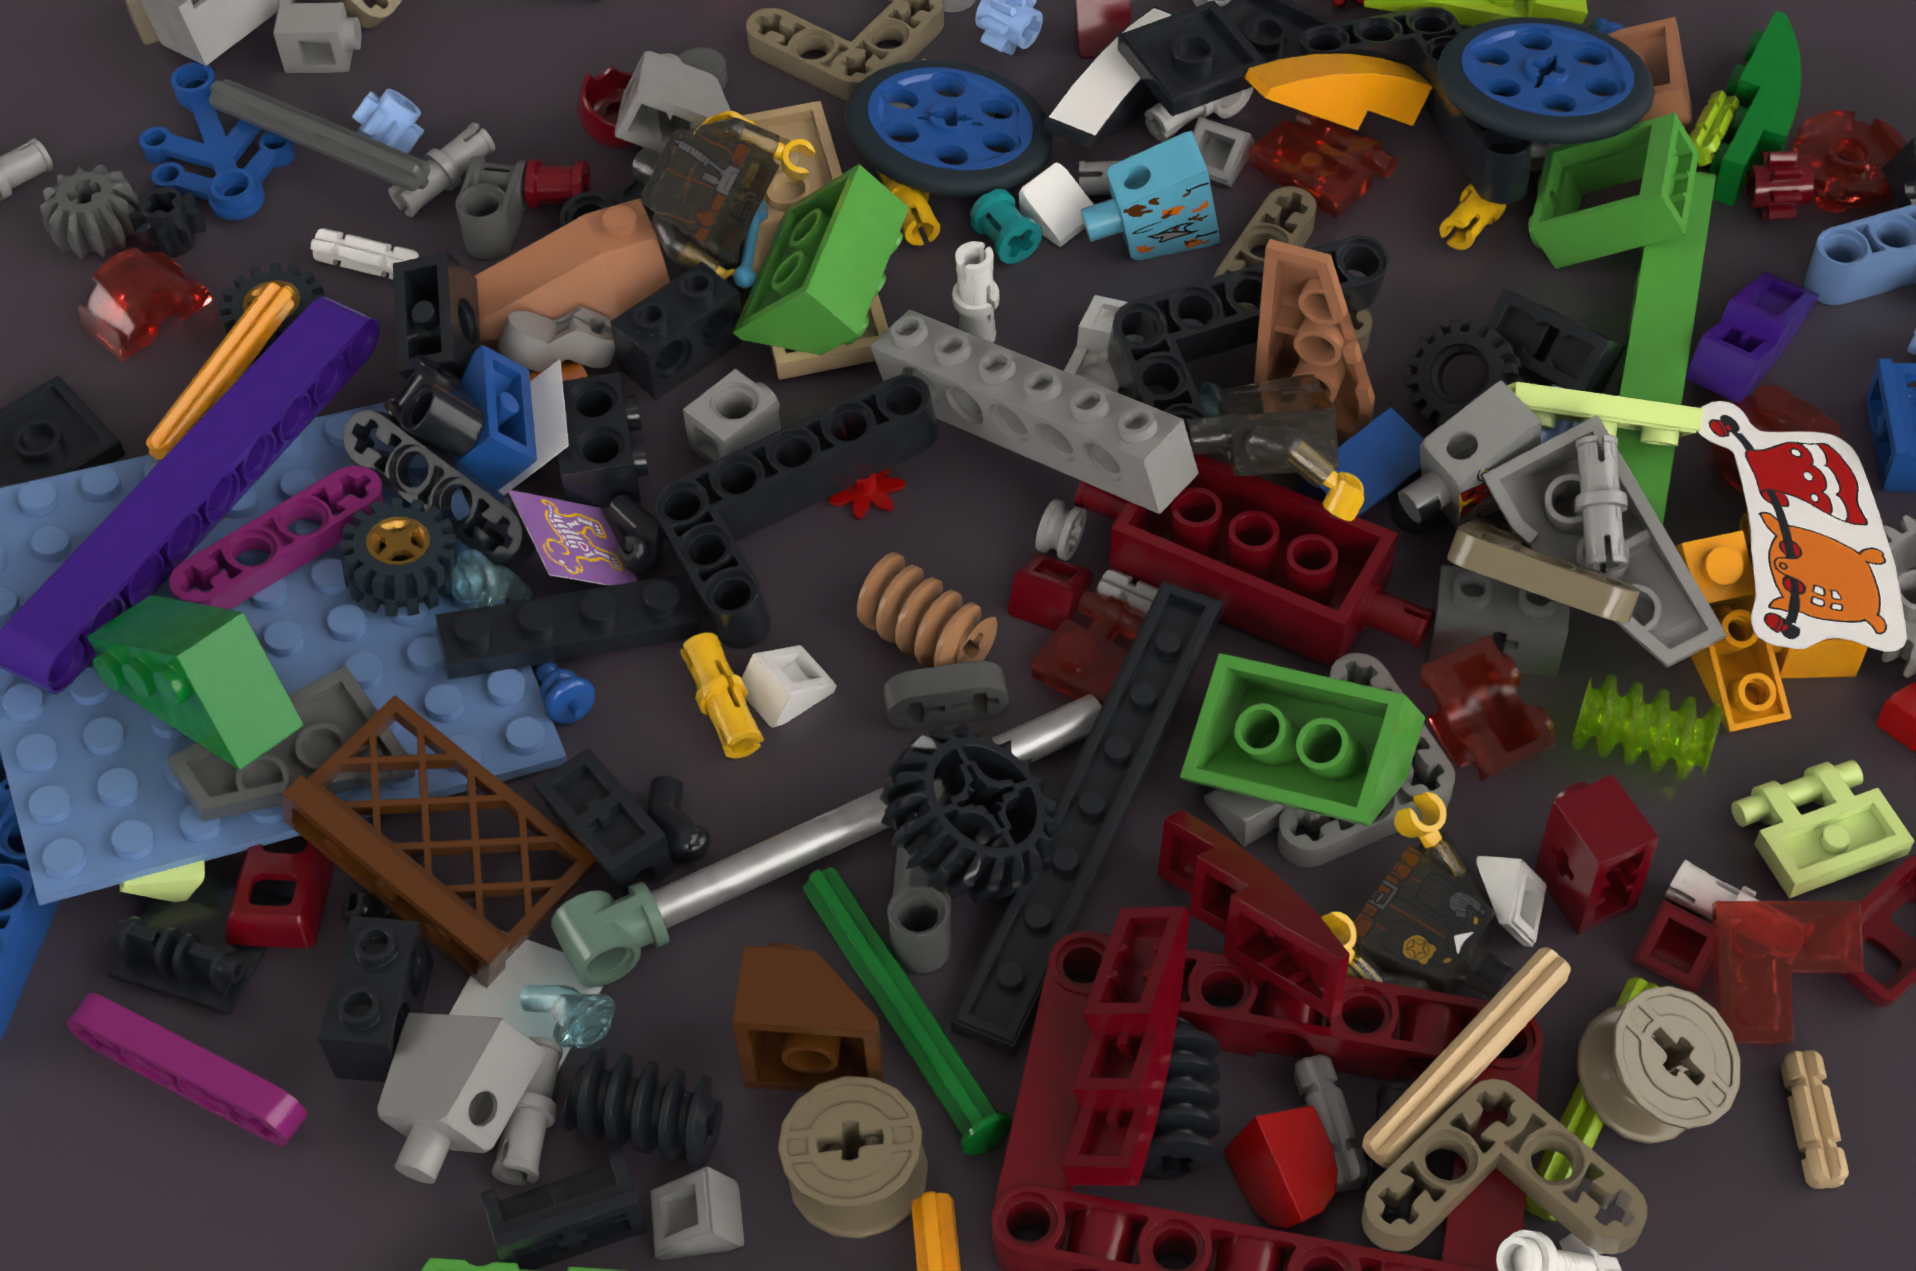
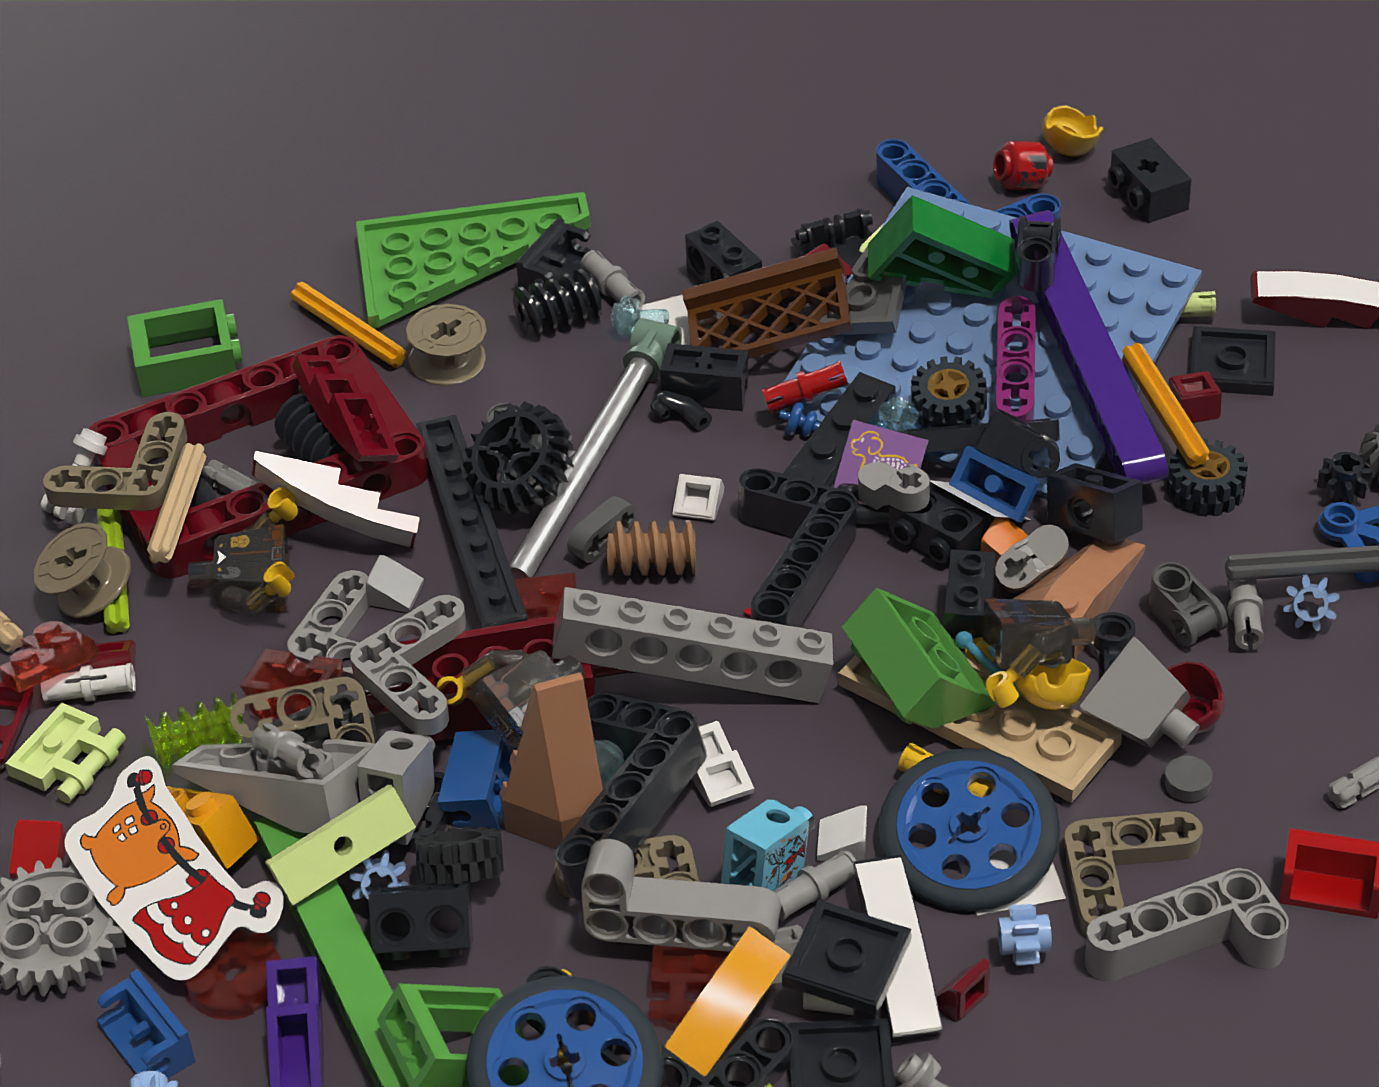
camera: 140 degrees right, 10 degrees down
magenta beam [65,993,308,1147] -> none
clear red cylinder [78,248,214,363] -> none
white axle [310,228,419,280] -> none
light grey torso [377,1013,546,1184] -> none
dark red bush [524,159,591,209] -> none
light grey slope [650,1166,744,1260] -> none
yellow pin [680,633,764,759] -> none
light grey brick [683,369,781,464] -> none
reddish brown slope [732,942,886,1092] -> none
green axle [803,867,1013,1156] -> none
white pin [952,241,1000,343] -> none
teal bush [969,189,1042,264] -> none
bright green slope [1180,653,1425,826] -> none
red brick [1224,1105,1338,1229] -> none
white slope [1476,856,1547,947] -> none
dark red brick [1534,774,1659,935] -> none
none -> light grey beam [350,595,466,736]
none -> light grey beam [581,839,781,951]
none -> red pin [762,361,849,414]
none -> light grey piece [858,462,930,512]
none -> black piece [1017,217,1061,292]
none -> dark red slope [1169,371,1222,423]

